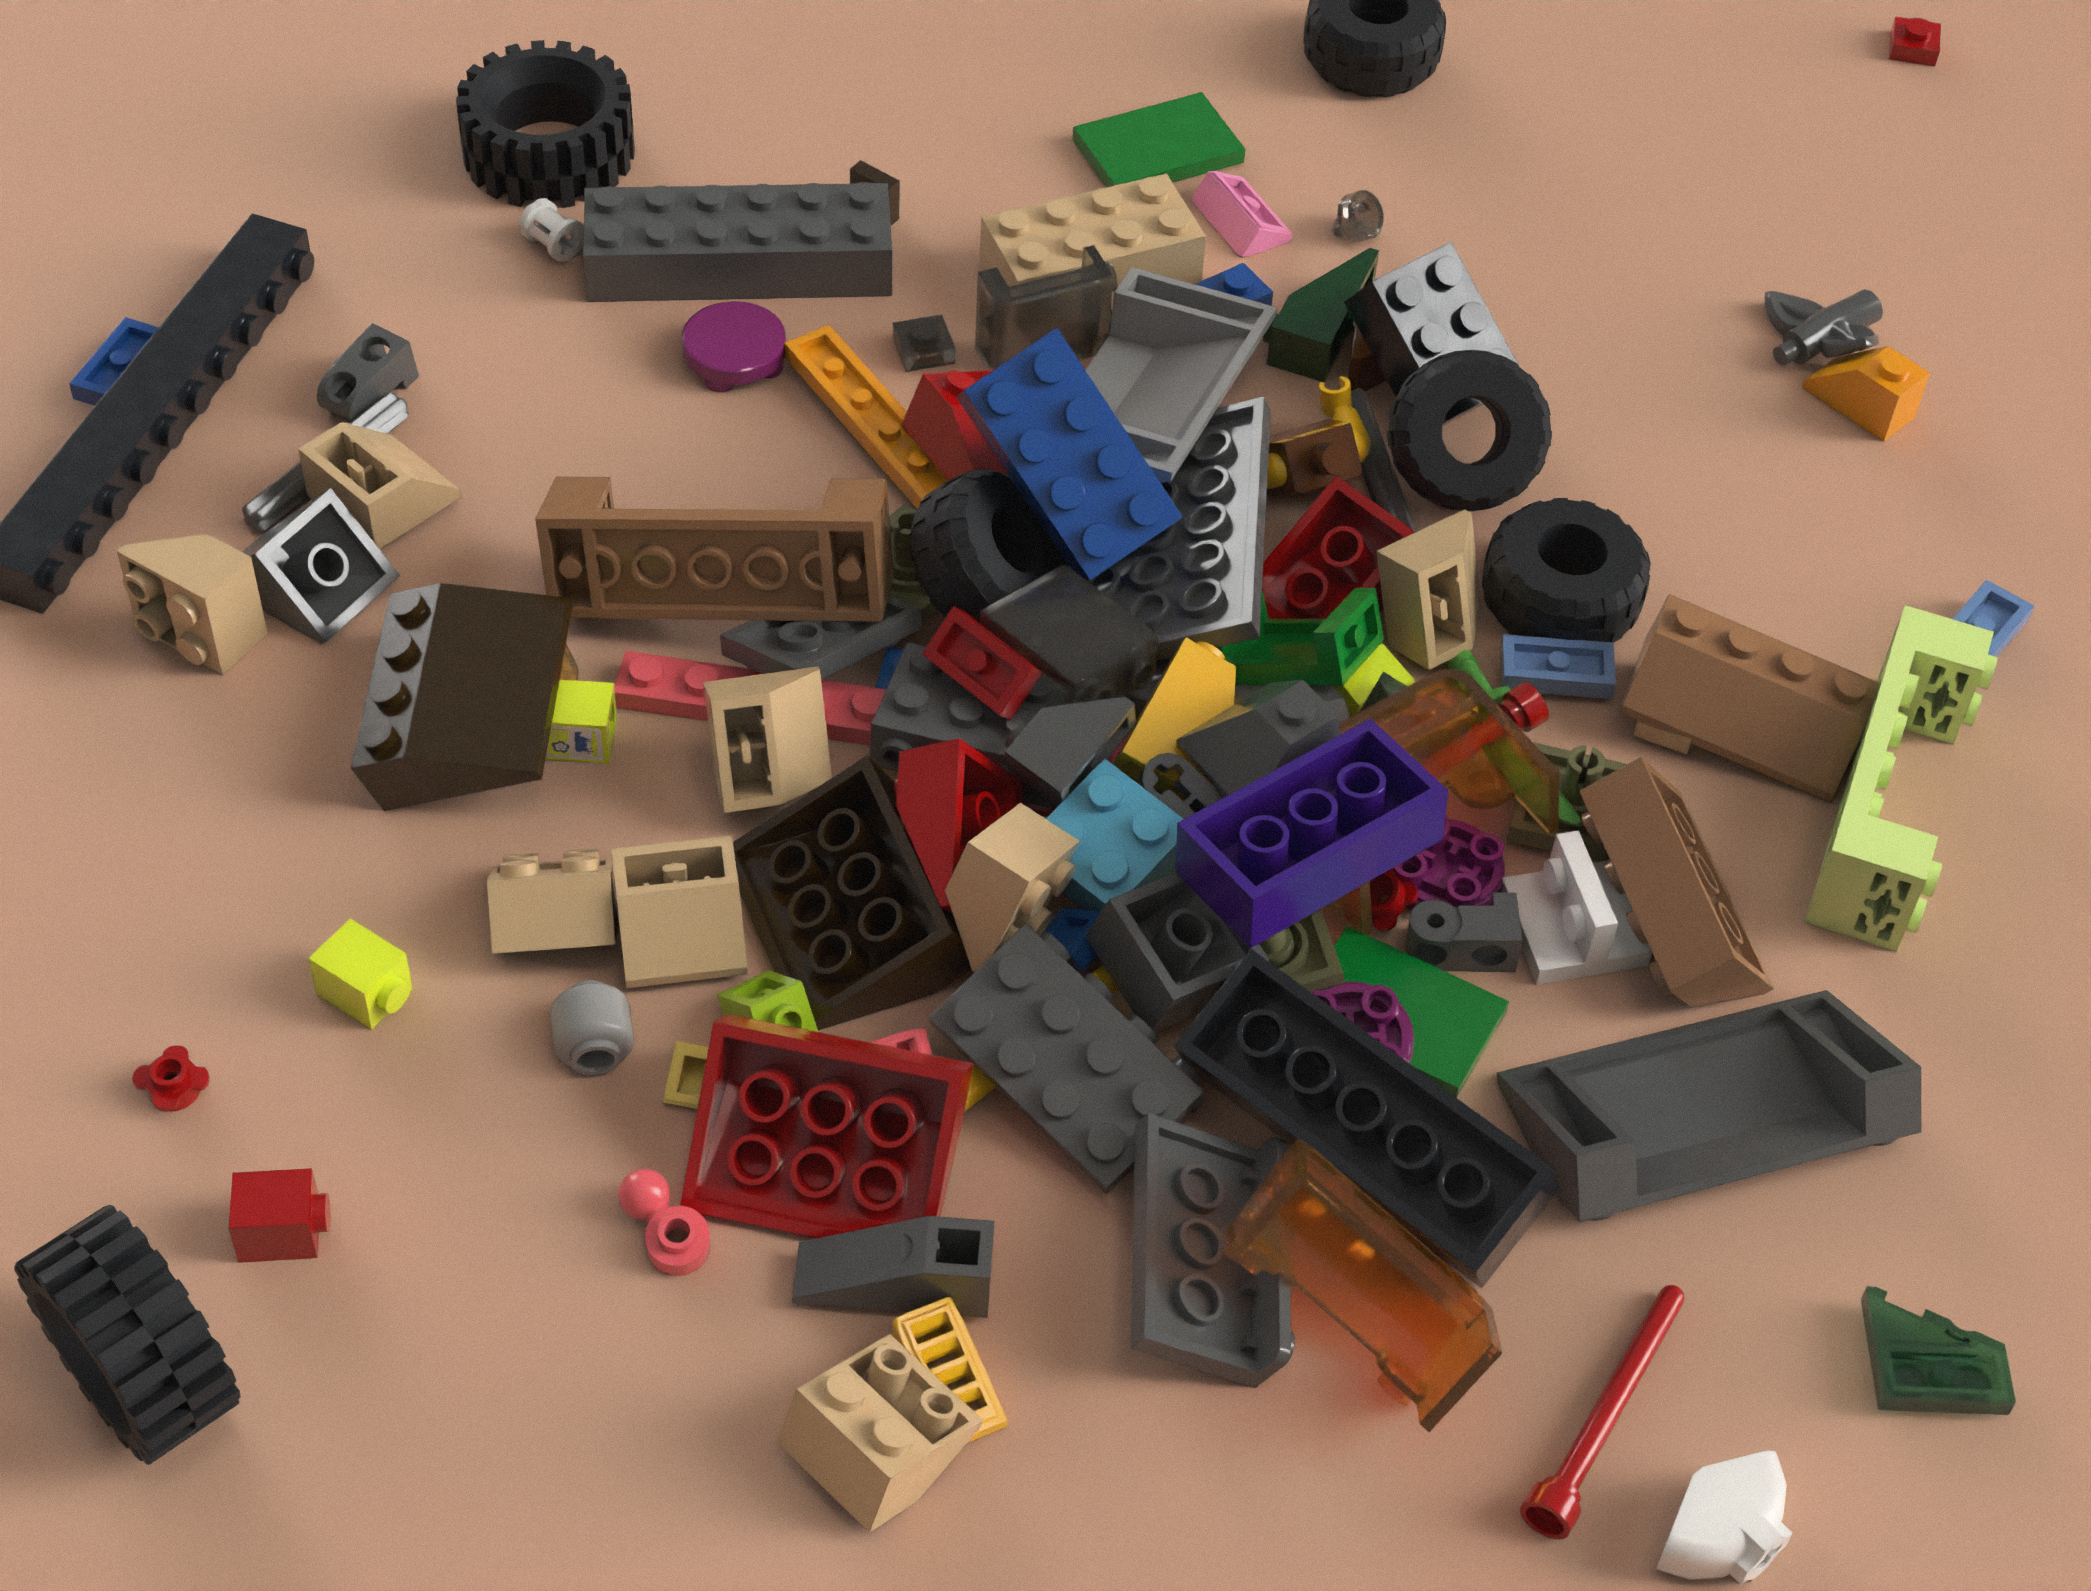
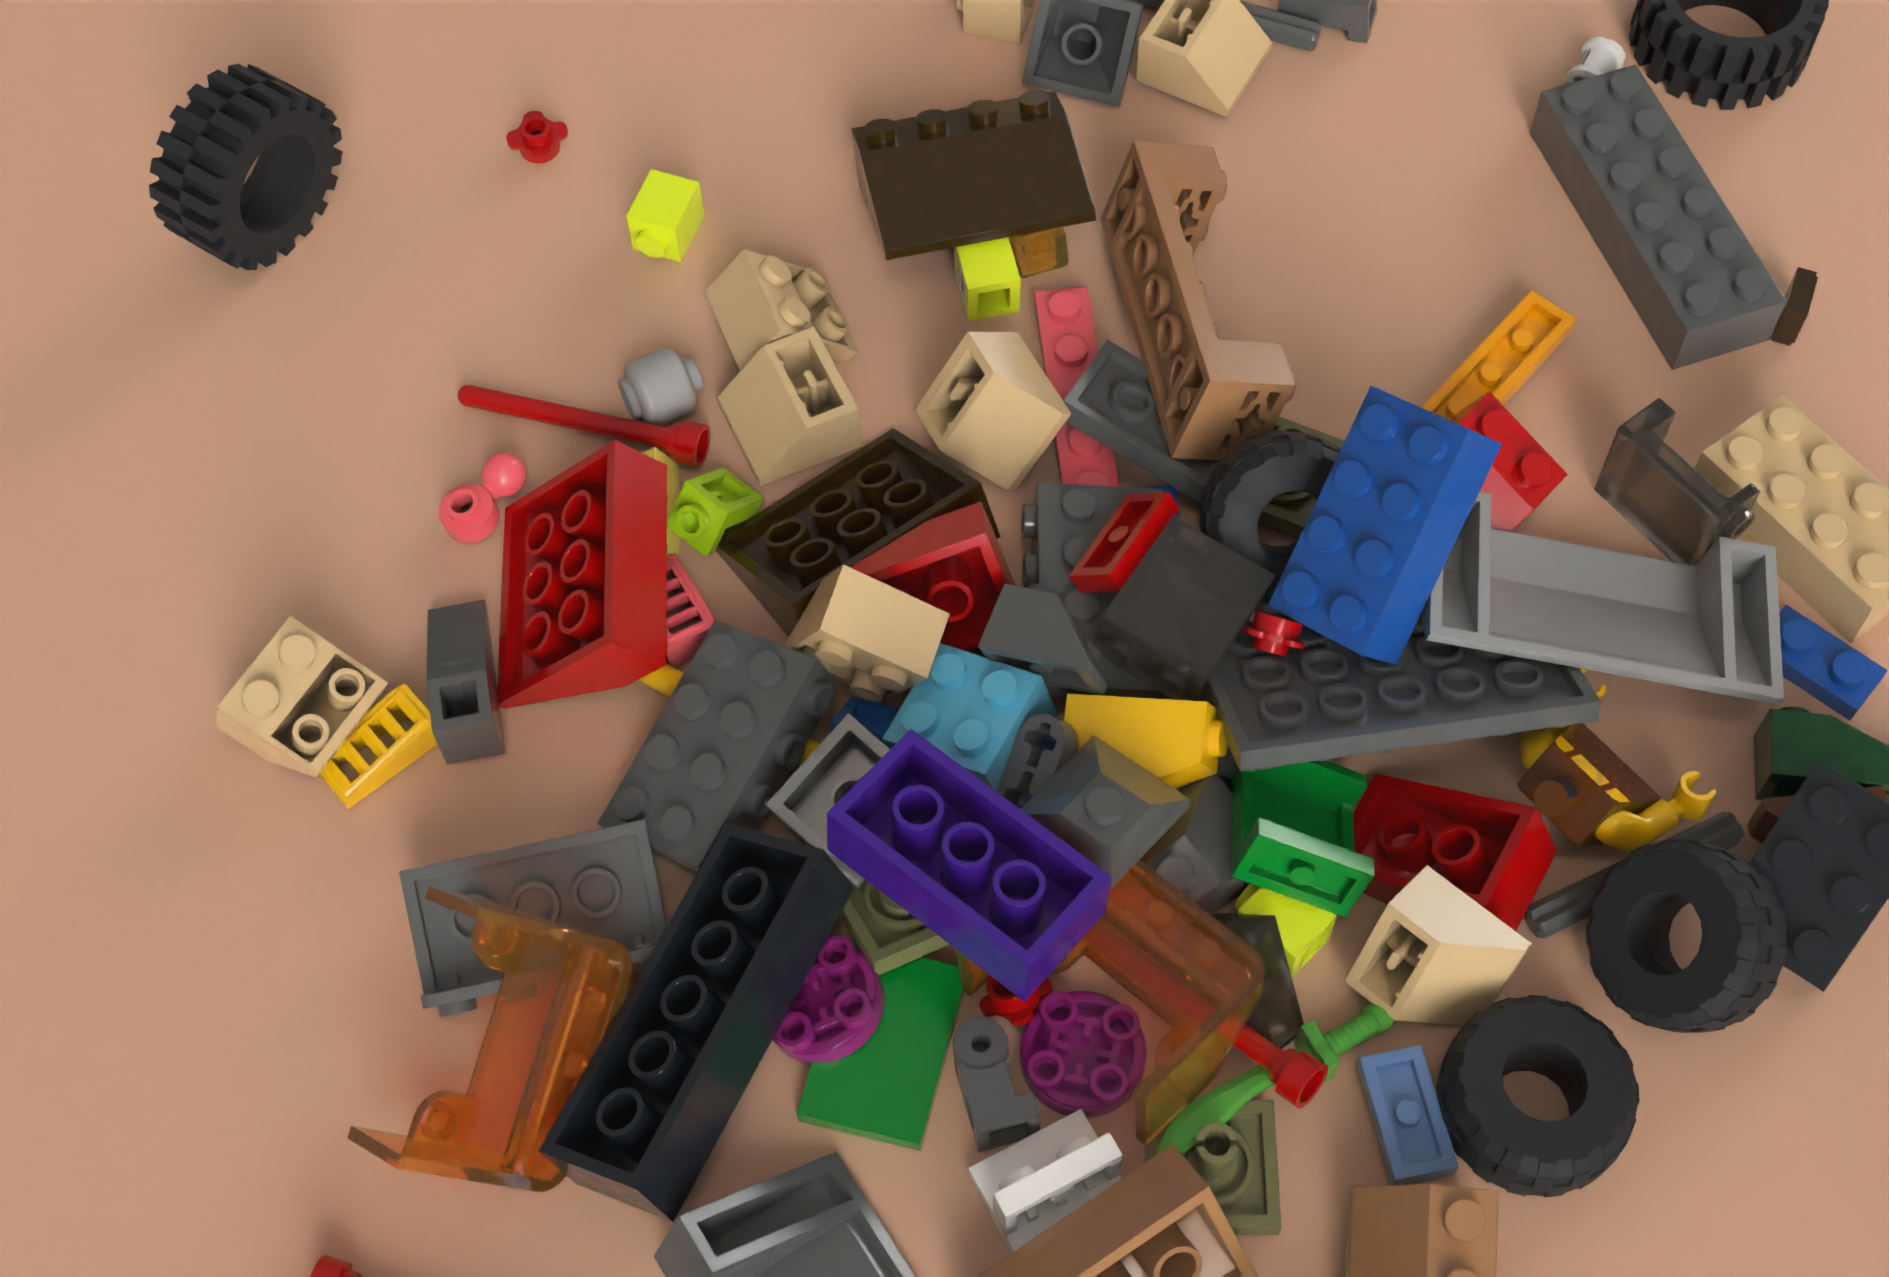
camera: 80 degrees right, 10 degrees up
red brick [228,1168,331,1263] -> none
magenta tile [682,301,786,392] -> none
clear smoke plate [893,314,956,372] -> none
none -> red piece [457,385,710,468]
none -> red plate [1243,610,1305,657]

